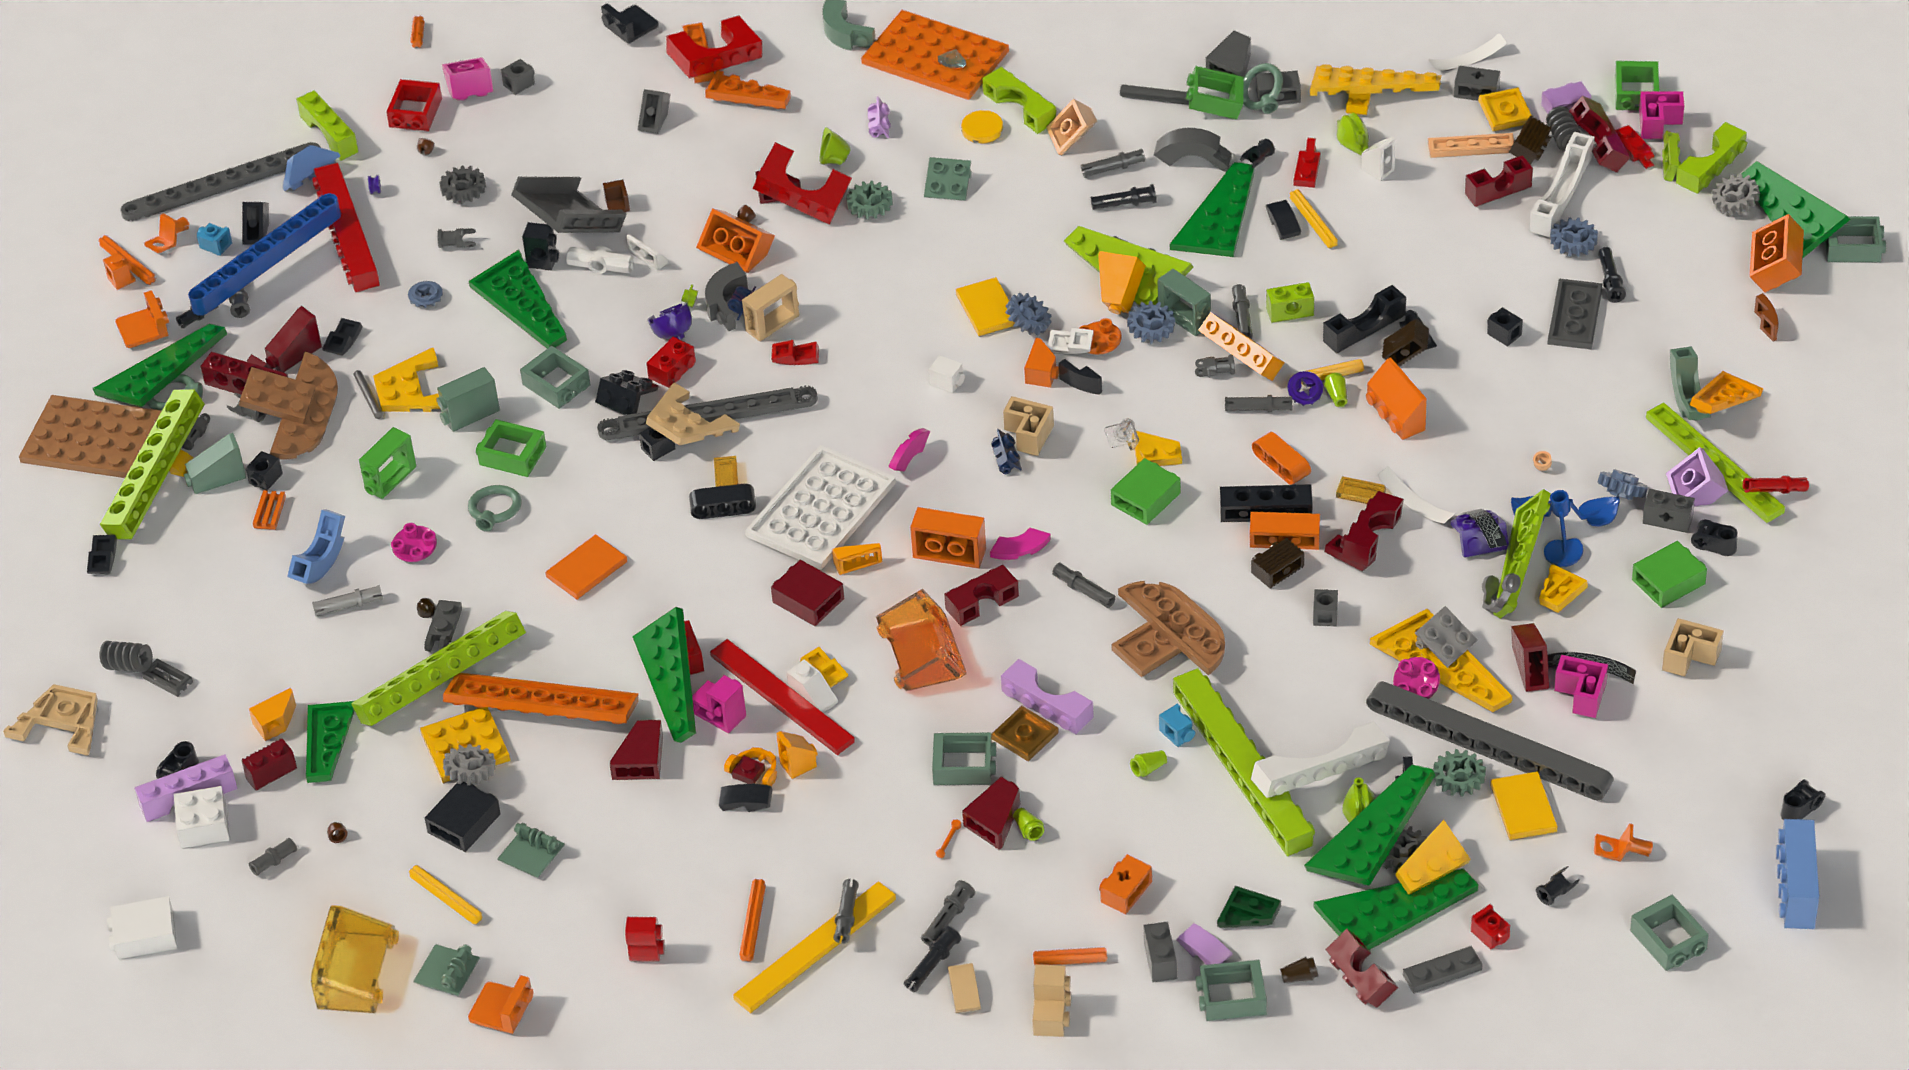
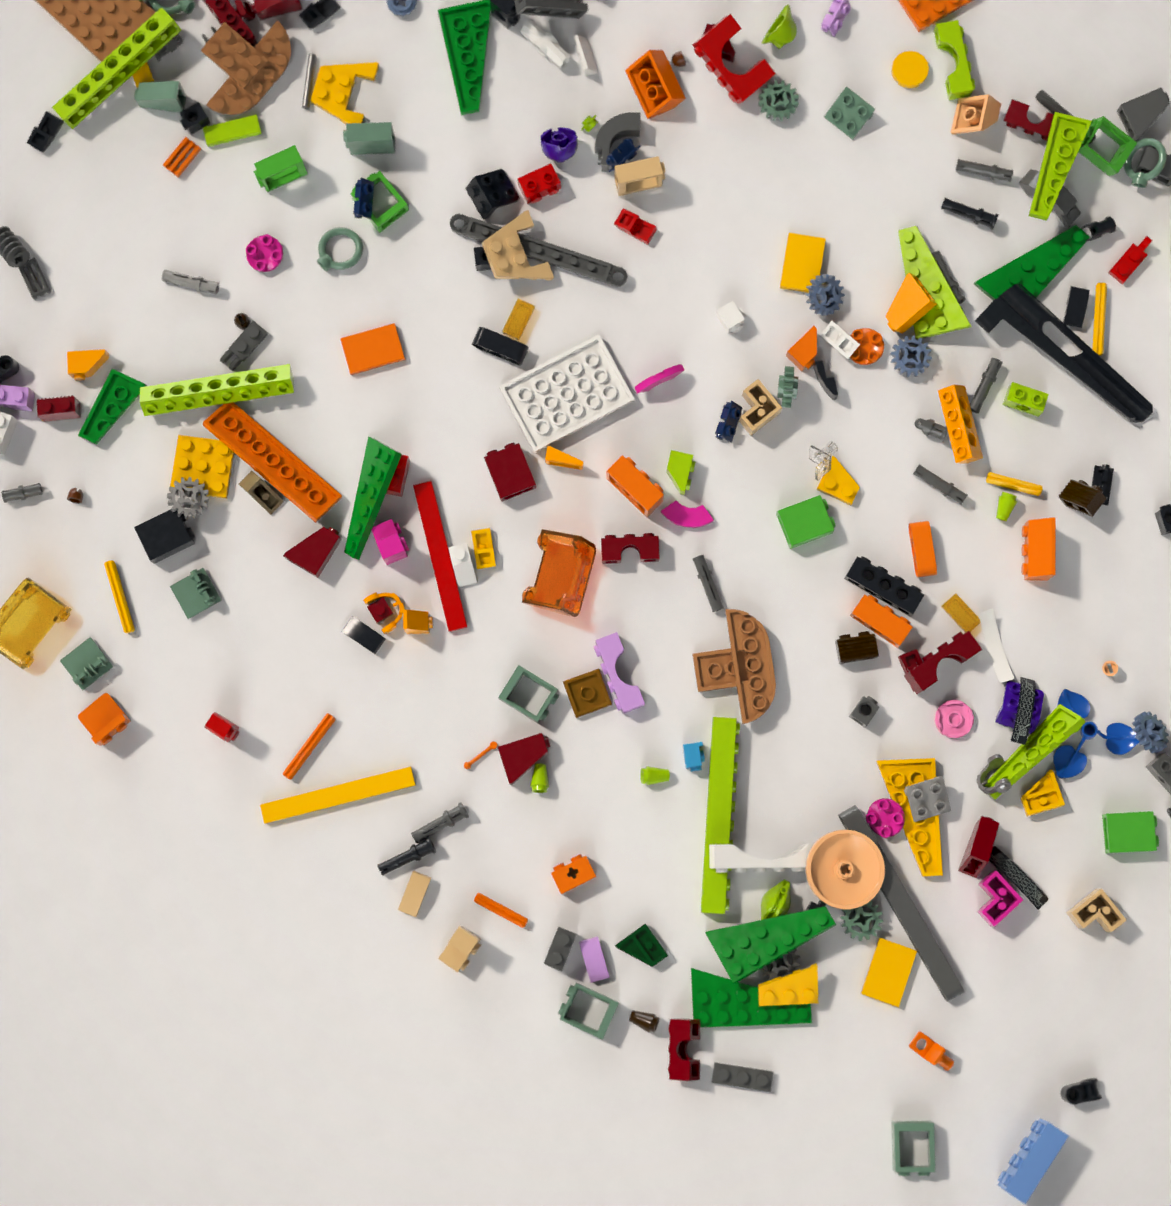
camera: 30 degrees right, 35 degrees up
medium blue arch [287,509,345,584] -> none
sand green window [520,346,591,409] -> none
dark grey pin [834,879,859,944] -> none
sand green window [1158,269,1211,337] -> none
dark purple gear [1287,371,1323,406] -> none
black arch [1323,285,1406,354] -> none
red brick [1471,904,1510,950] -> none
black piece [1536,866,1580,906] -> none
none -> lime tile [203,114,262,147]
none -> dark tan slope [239,471,284,515]
none -> dark blue hinge [353,178,374,219]
none -> lime slope [666,450,696,495]
none -> sand green gear [777,366,798,408]
none -> light nougat dish [806,830,885,909]
none -> bright pink tile [934,700,974,739]
none -> black panel [975,284,1153,423]
none -> dark red arch [1003,99,1054,141]
none -> lime wing [1028,112,1091,221]

